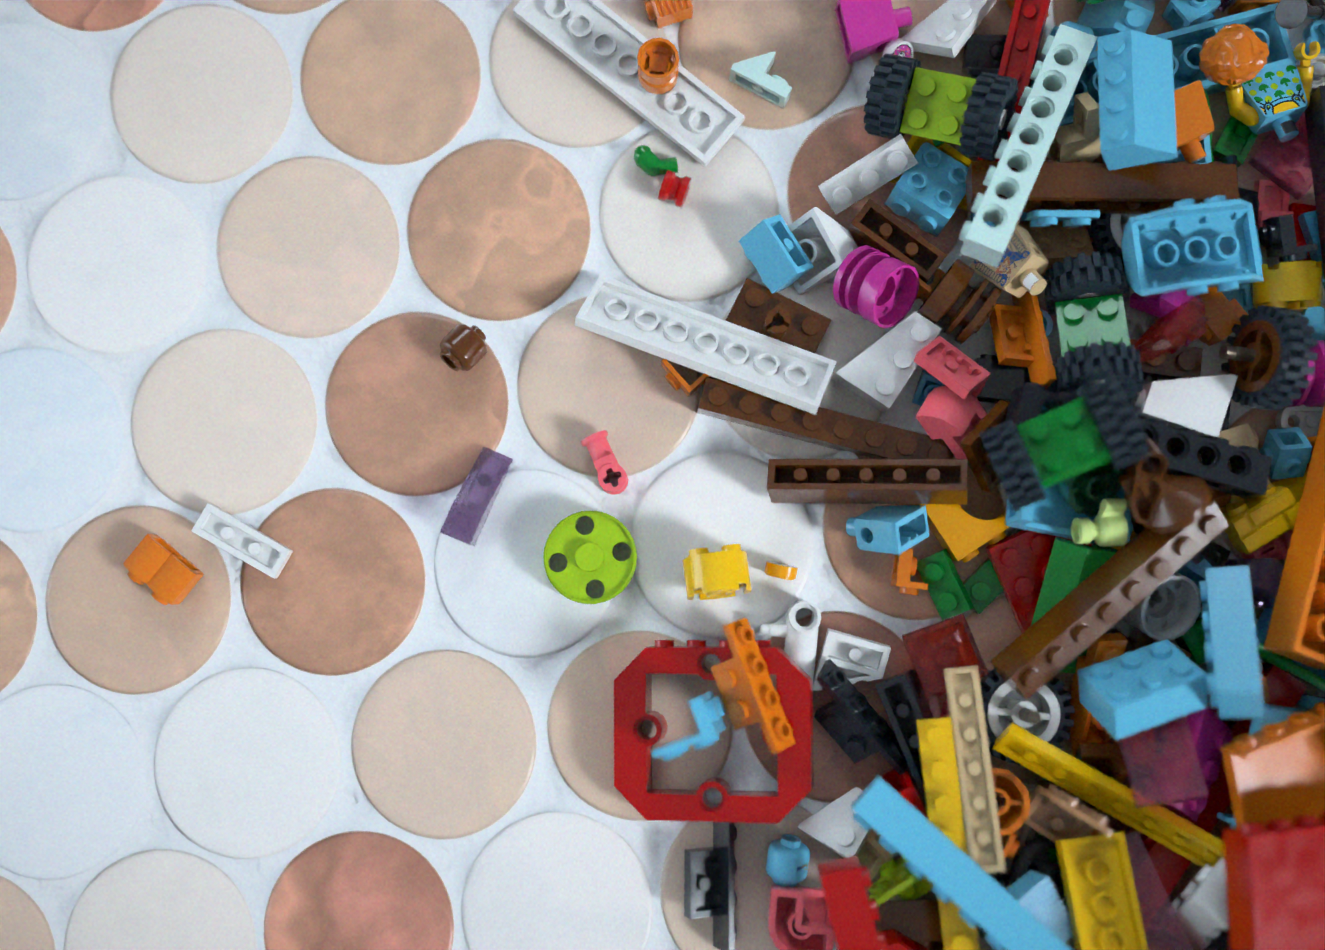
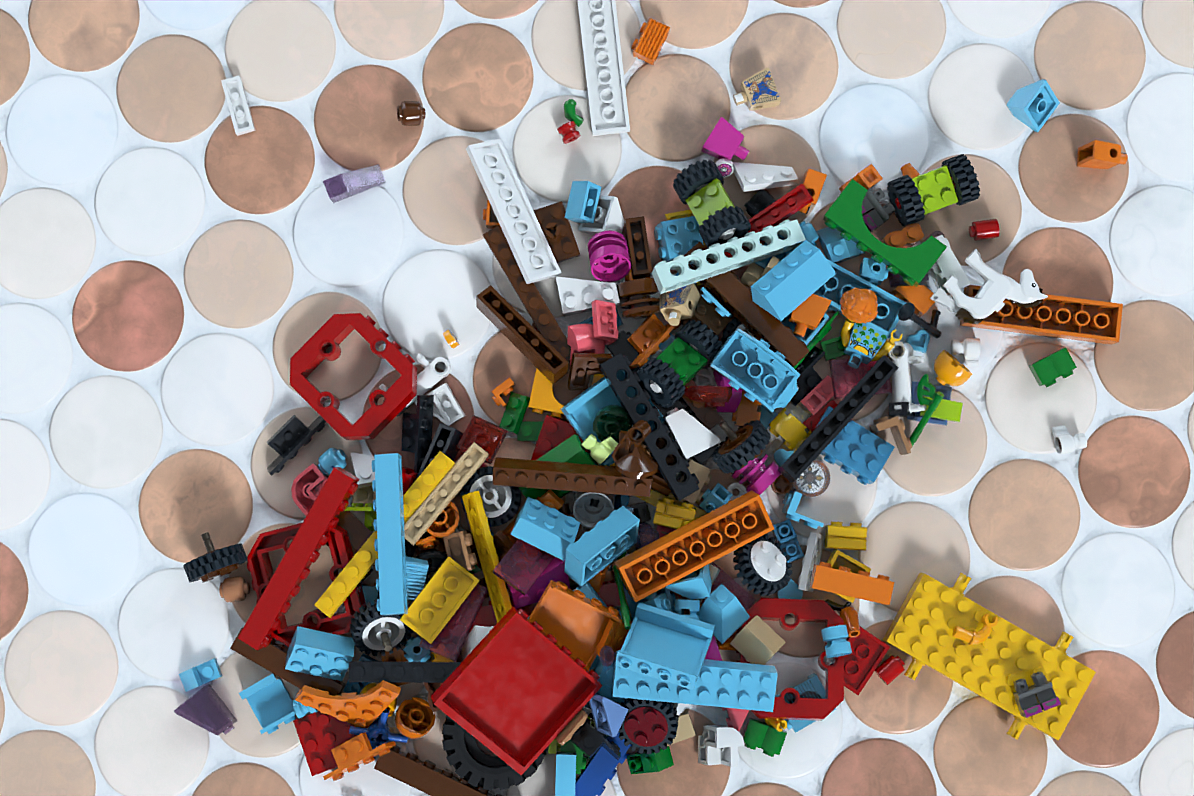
camera: 45 degrees right, 0 degrees up
orange brick [123,534,204,605] -> none
lime piece [543,511,637,604] -> none
coral connector [581,430,628,495] -> none
orange wheel [637,38,679,94] -> none
medium azure bracket [651,691,726,761] -> none
yellow brick [682,544,752,600] -> none
orange bracket [710,617,795,754] -> none
light aqua slope [729,52,792,109] -> none
white plate [819,134,918,215] -> none
medium azure torso [846,505,929,555] -> none
plate [979,376,1151,511] -> none
black bracket [1259,214,1318,263] -> none

